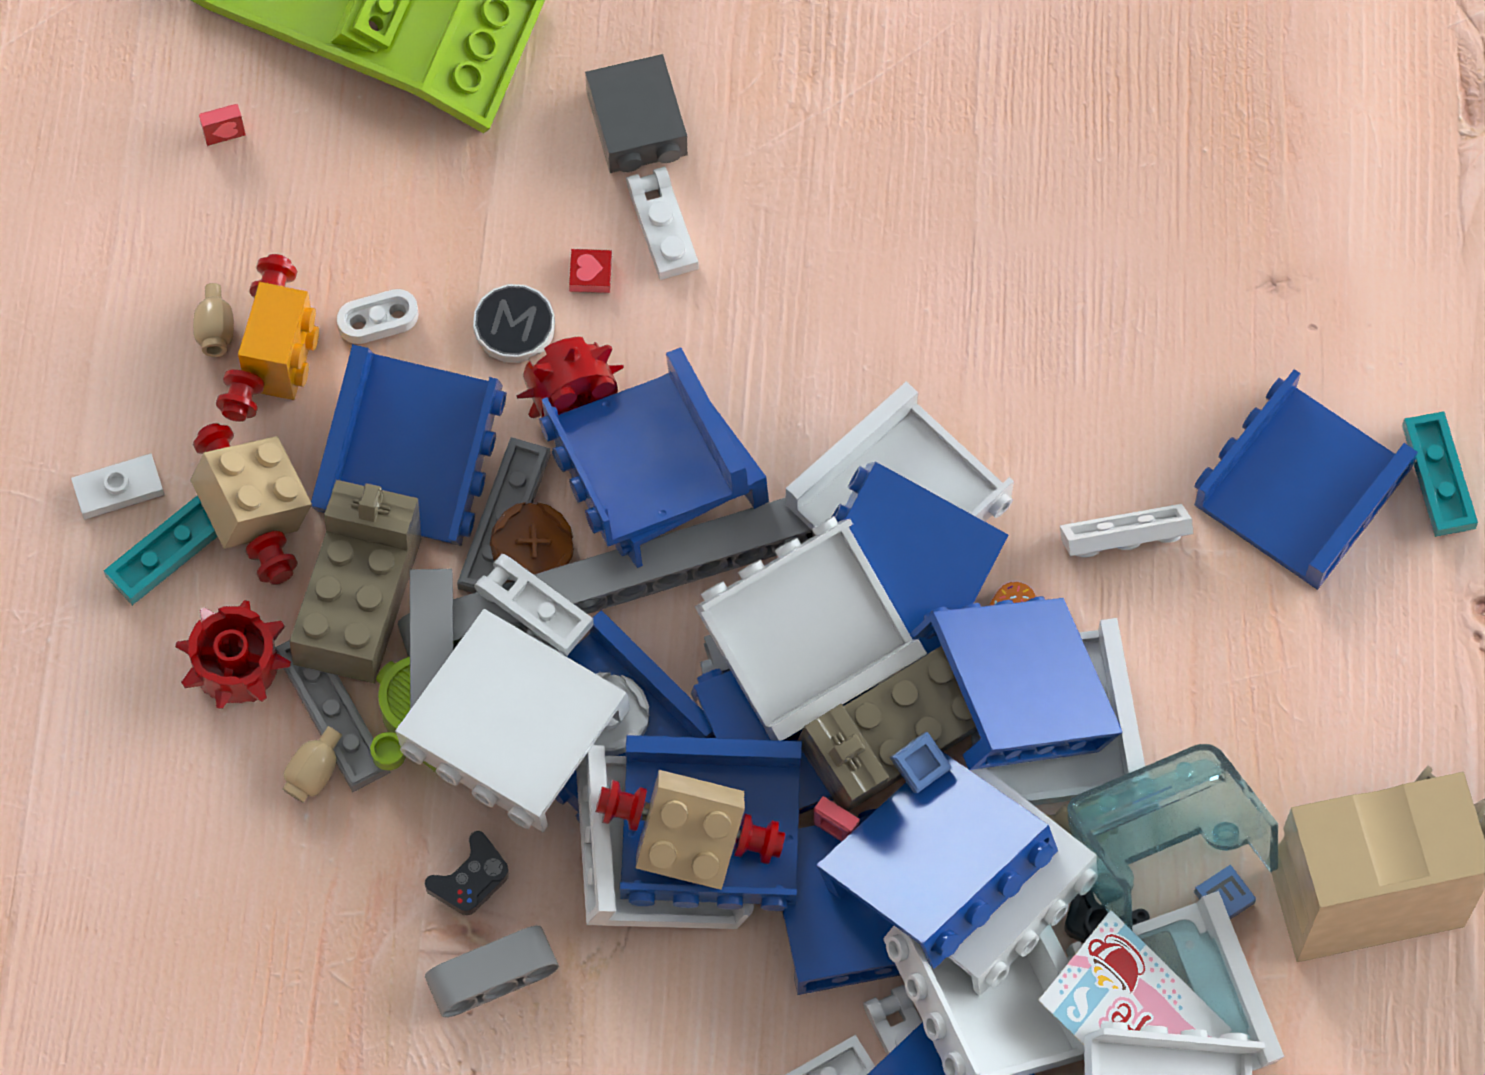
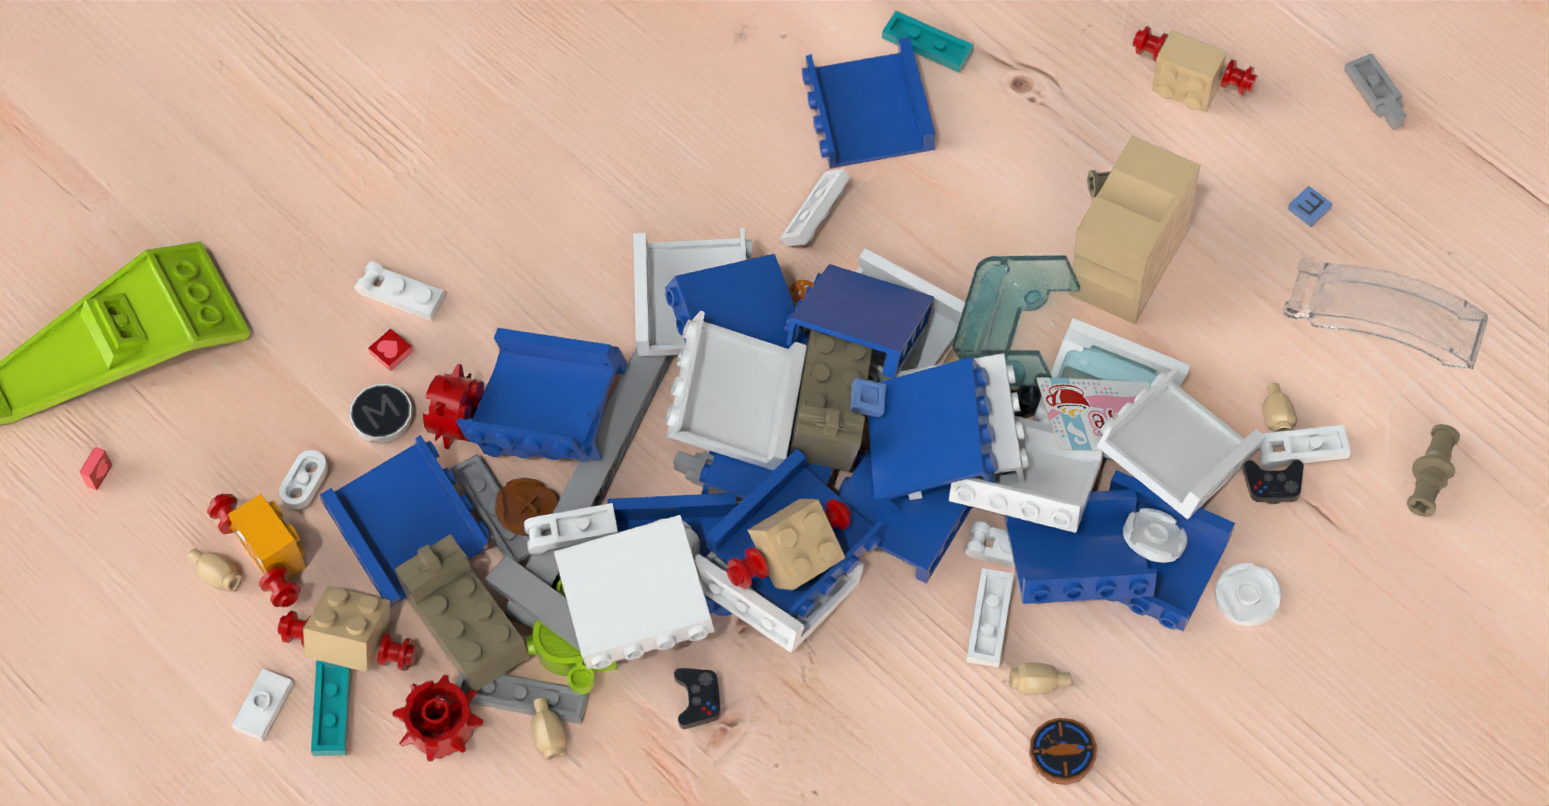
camera: 45 degrees left, 5 degrees down
light grey beam [425,926,559,1017] -> none
dark grey brick [585,54,688,173] -> none
coral tile [814,796,860,842] -> none
medium blue tile [1194,864,1256,919] -> none

